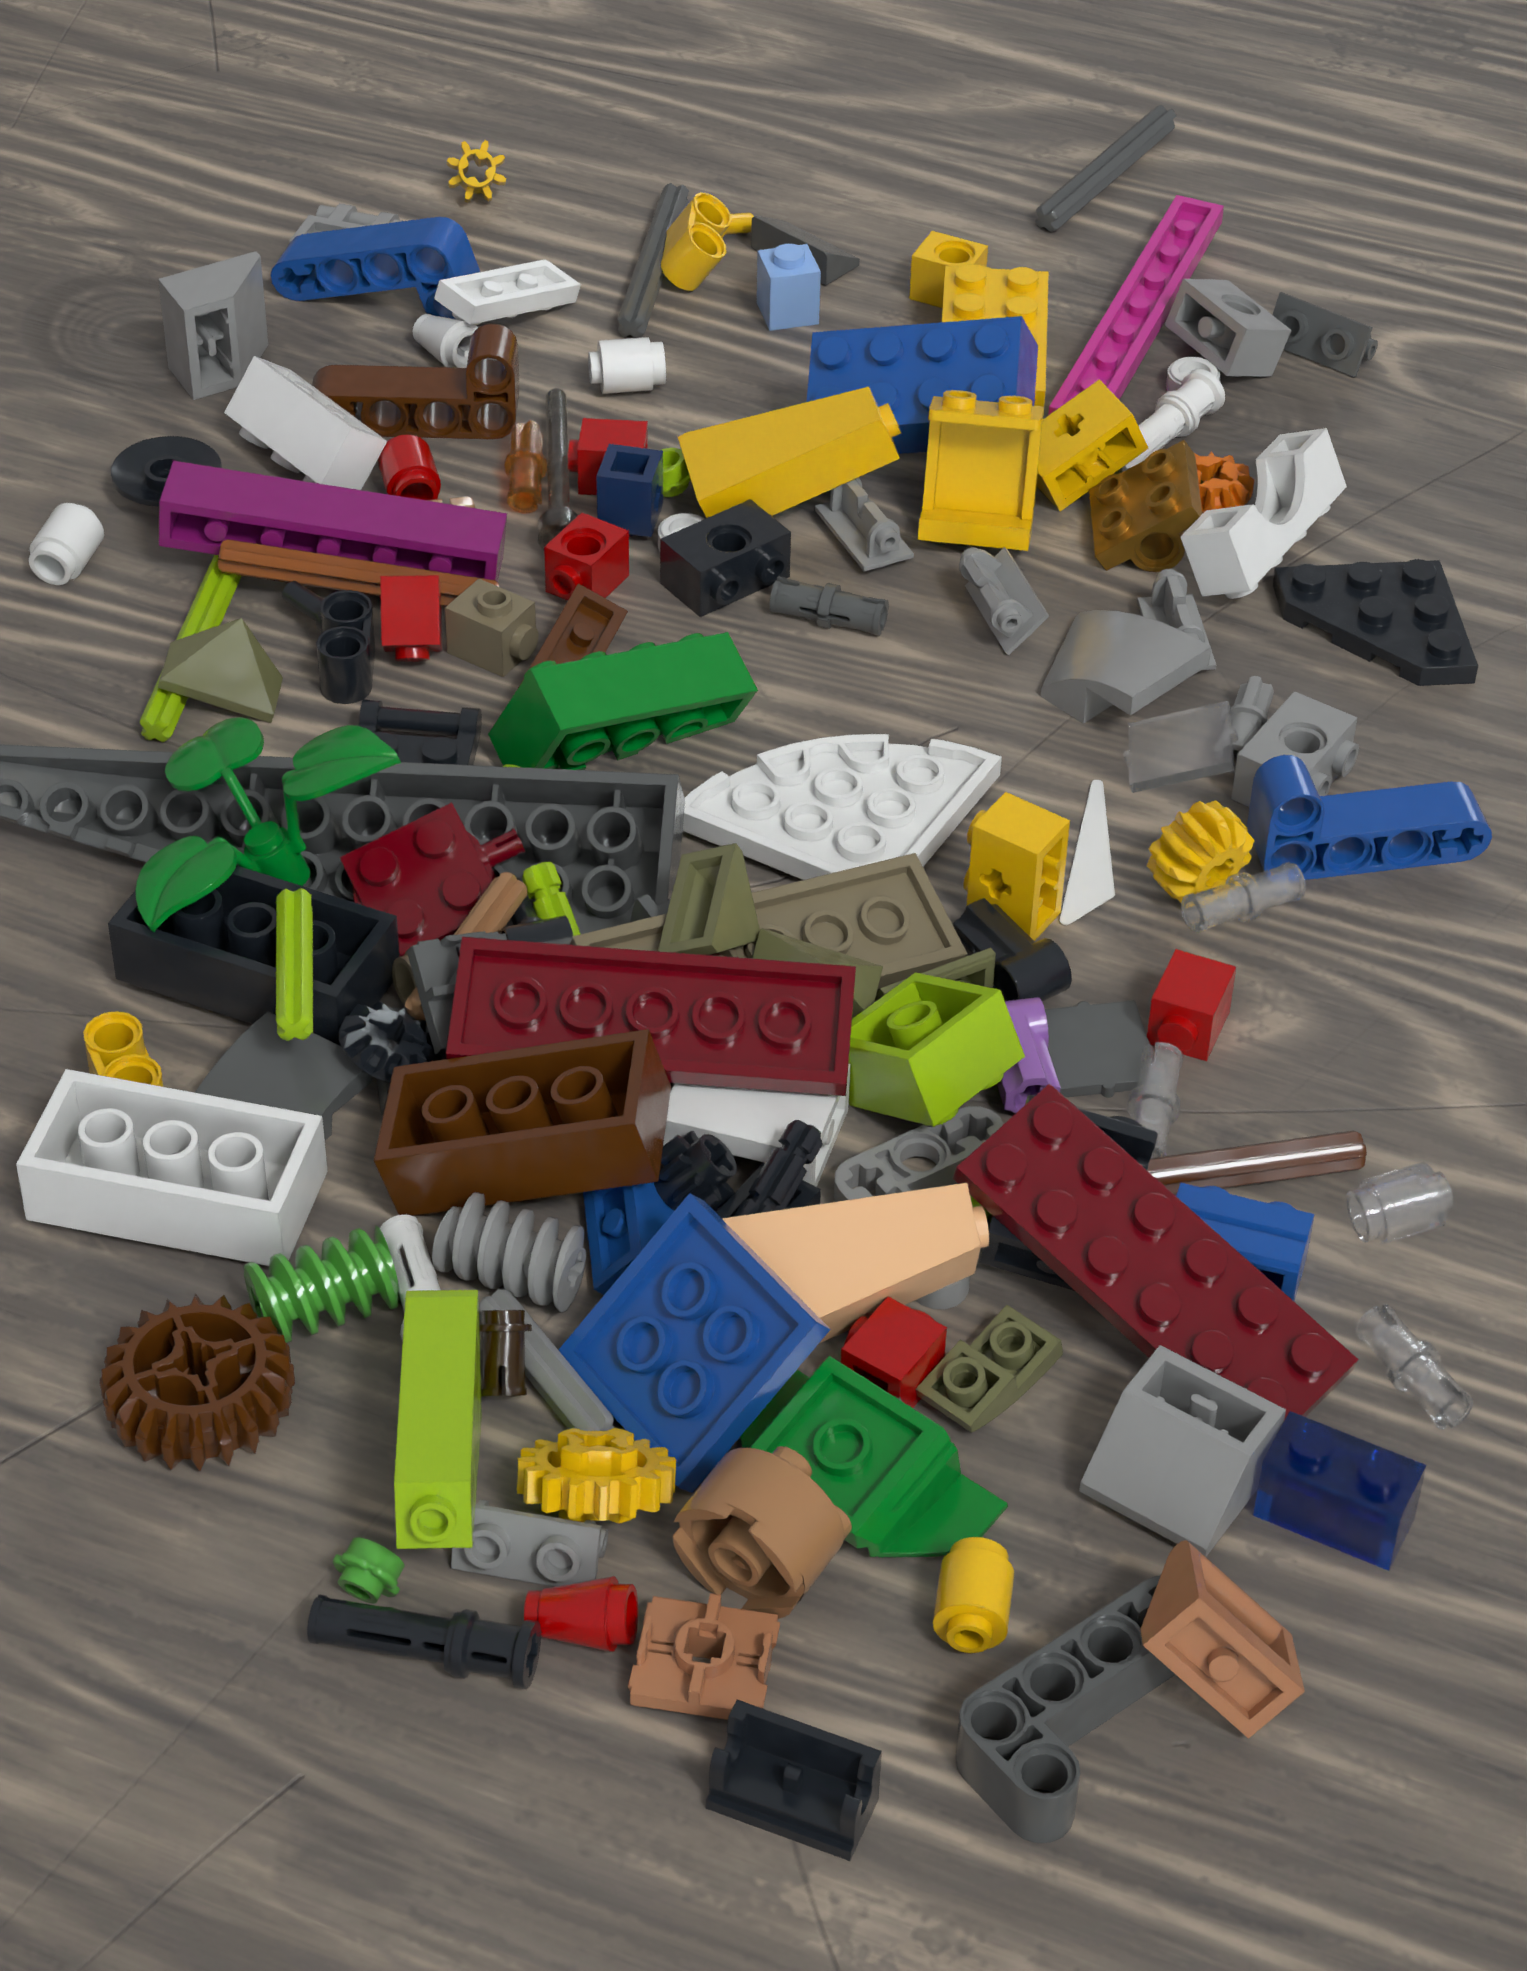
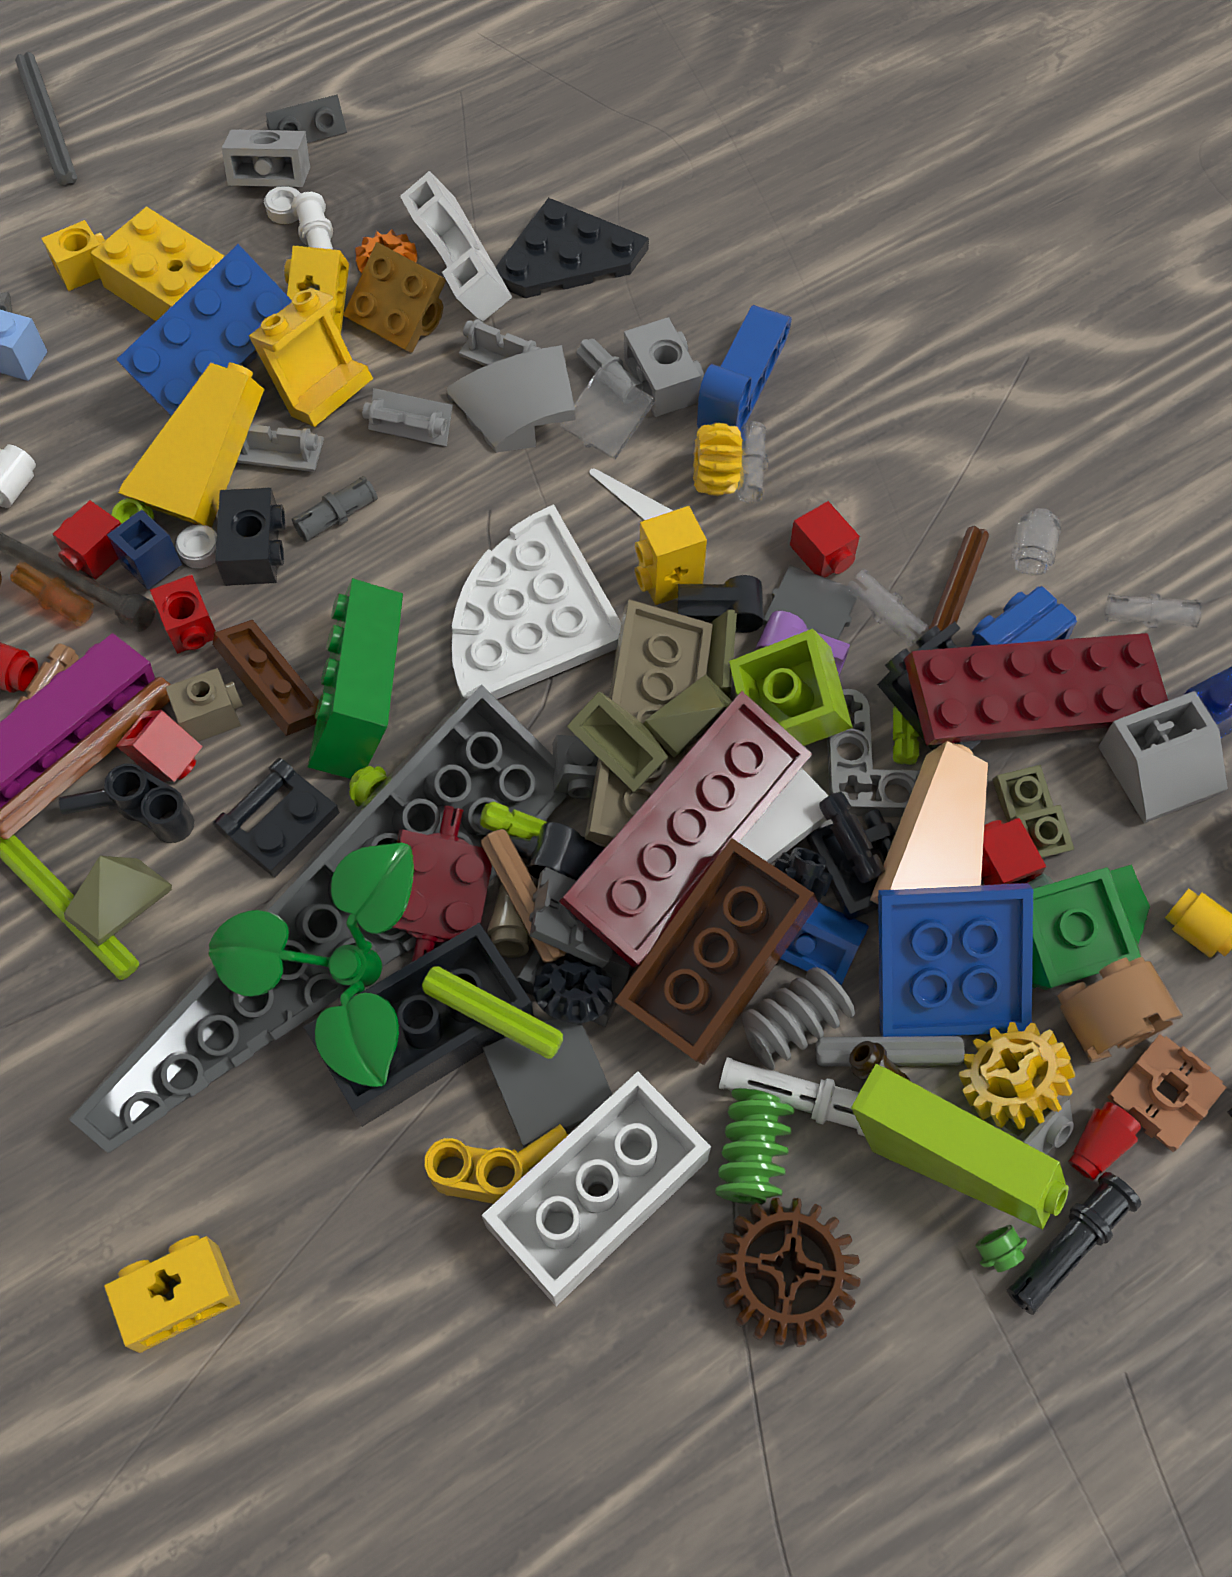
camera: 55 degrees left, 20 degrees up
dark pink plate [1048,195,1224,415] -> none

